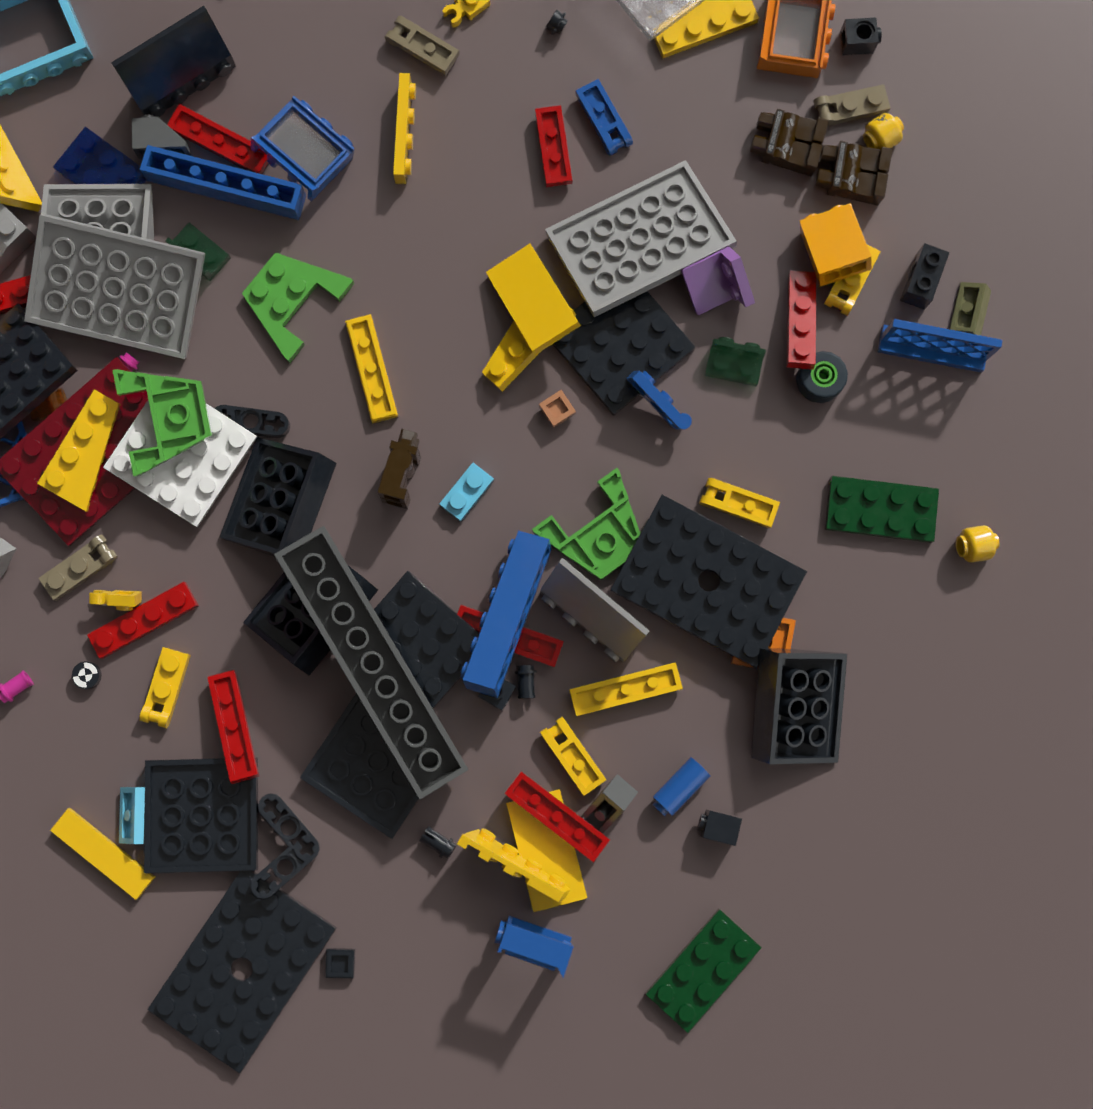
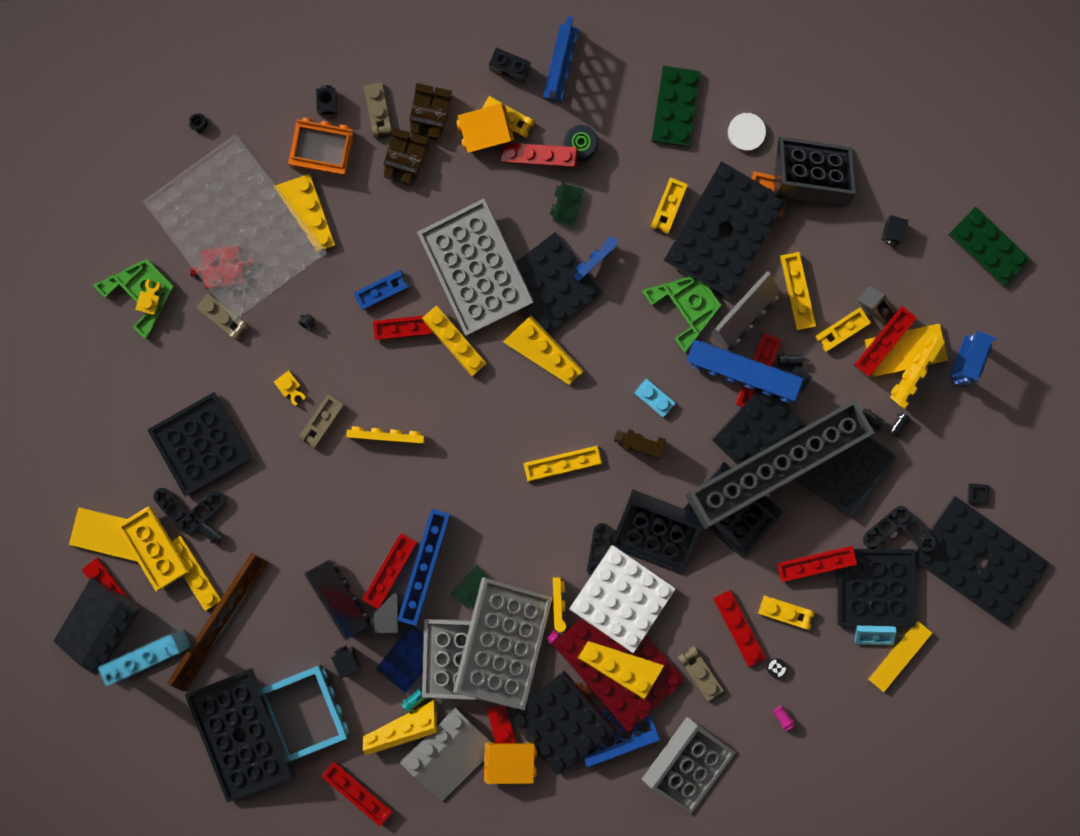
camera: 90 degrees left, 5 degrees up
yellow plate [89,590,142,611] -> none
bright green wing [113,369,212,477] -> none
bright green wing [242,253,354,363] -> none
window [251,96,355,202] -> none
yellow tile [486,243,581,355] -> none
nougat plate [539,390,576,428] -> none
blue brick [653,757,711,816] -> none
medium lavender bracket [681,246,755,315] -> none
yellow head [863,113,904,149] -> none
olive slope [950,282,991,335] -> none
yellow head [956,525,999,563] -> none
none -> black brick [331,645,362,679]
none -> teal pin [401,689,426,713]
none -> yellow plate [421,305,487,376]
none -> yellow plate [553,577,566,632]
none -> white tile [728,113,766,151]
none -> black pin [862,408,885,430]

